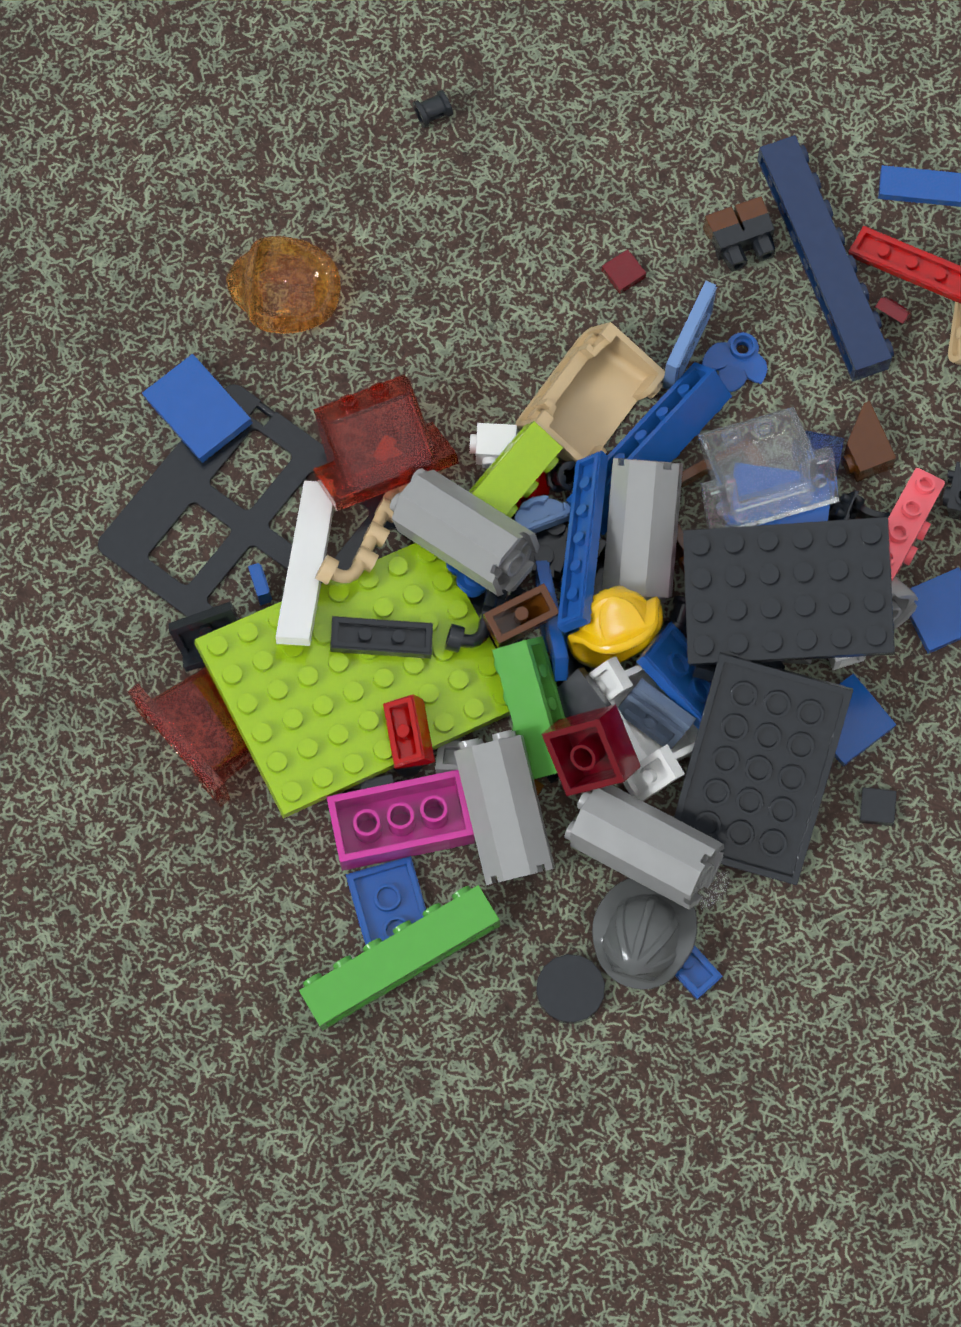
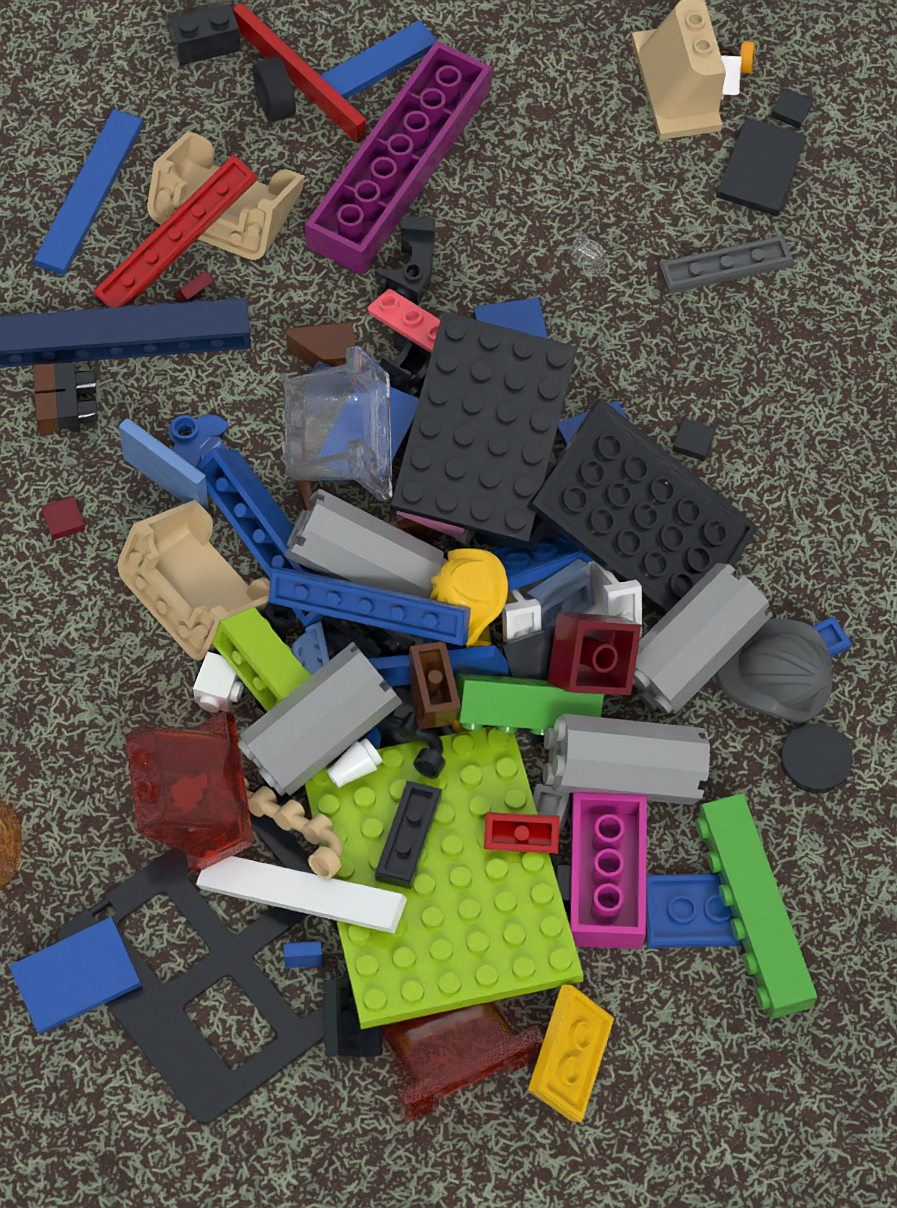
camera: 80 degrees left, 10 degrees down
none -> white cone [326,738,383,788]
none -> yellow tile [528,985,614,1122]

